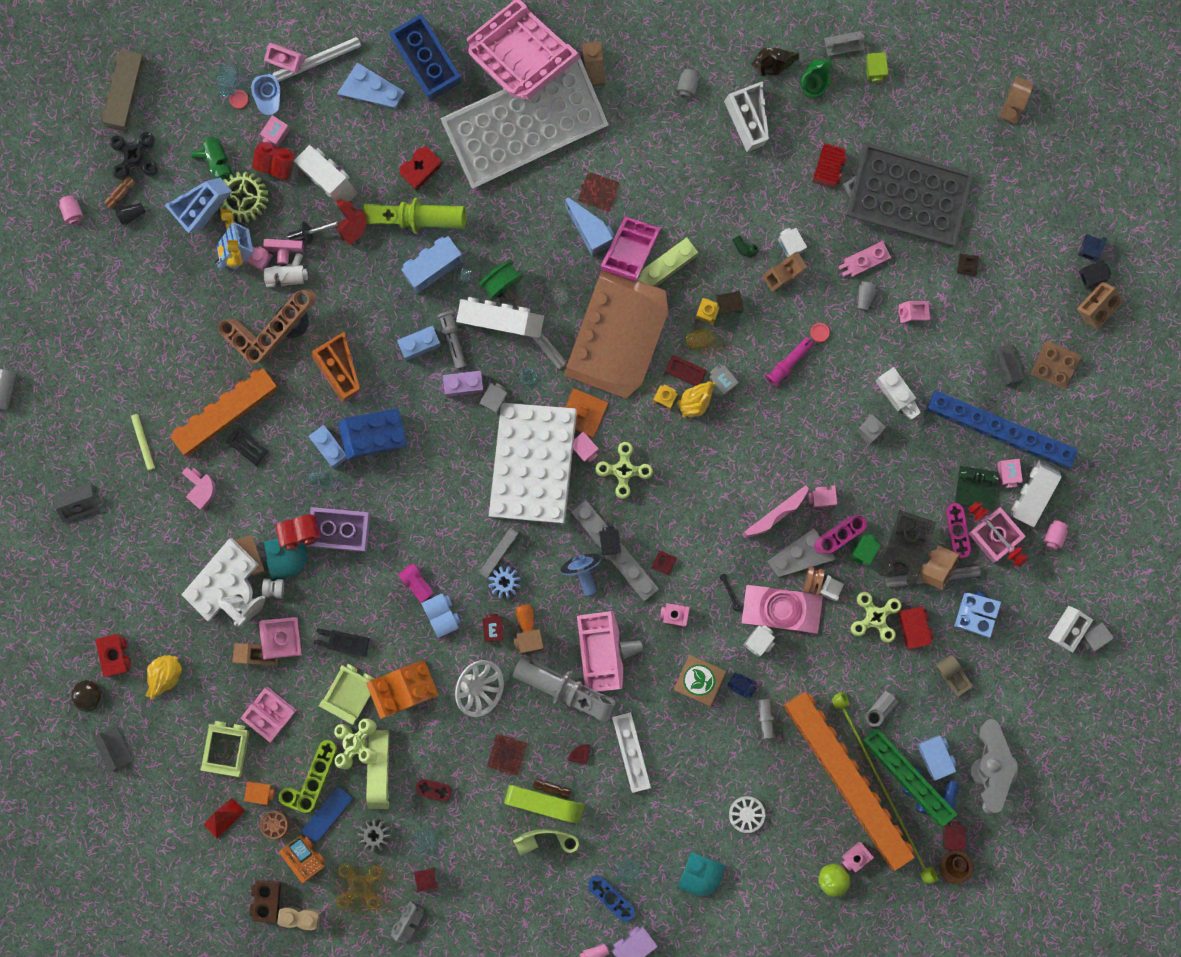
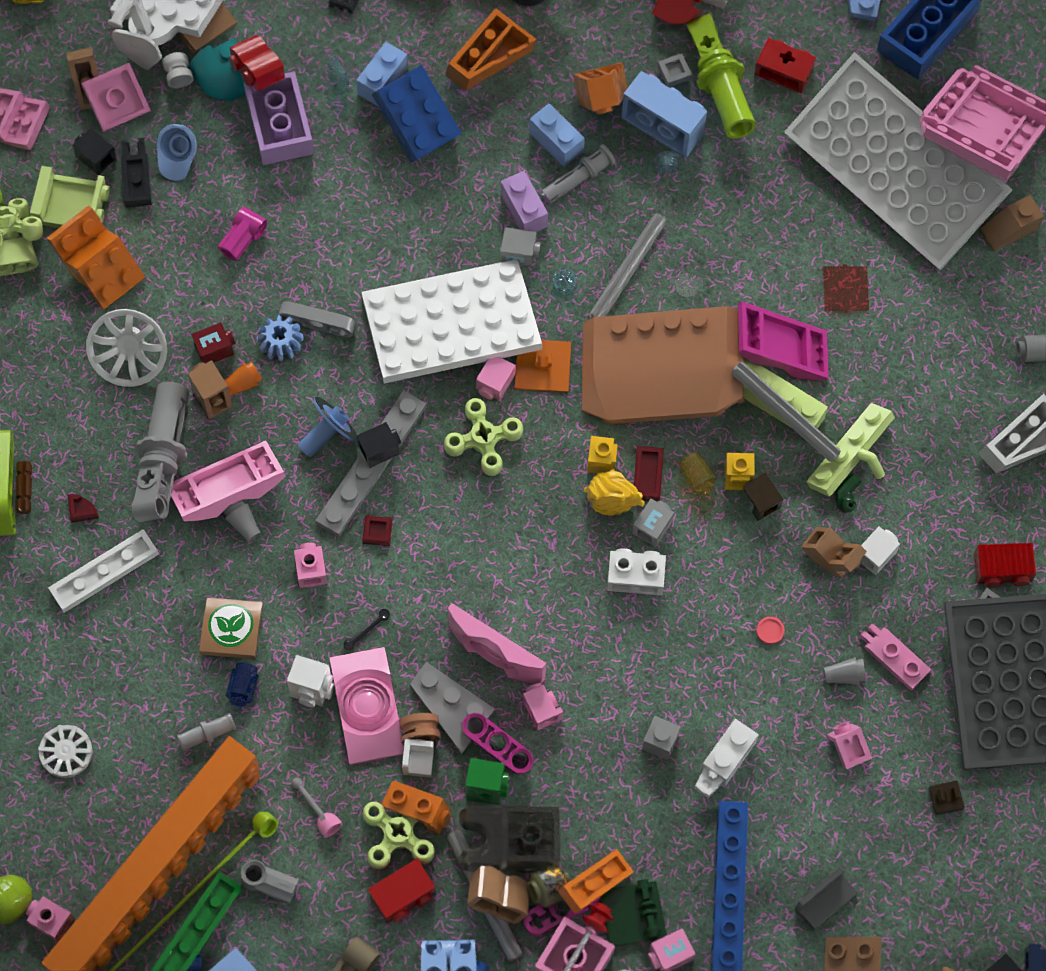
camera: 70 degrees right, 15 degrees down
light blue brick [421,593,461,638] -> none
white wedge [456,297,544,338] -> none
green wheel [479,260,524,307] -> none
clear red piece [487,734,527,776] -> none
light blue slope [565,198,614,256] -> none
dark pink pin [765,337,814,388] -> none
none -> black brick [72,128,116,175]
none -> light blue piece [157,124,197,181]
none -> hinge [291,778,343,838]
none -> orange bracket [382,781,451,835]
none -> olive head [527,865,572,907]
none -> orange plate [558,849,634,914]
none -> orange wedge [573,62,628,114]
none -> white brick [607,548,666,595]
none -> light grey plate [658,53,692,87]
none -> light grey axle [731,362,841,462]
none -> yellowish green plate [806,403,895,497]

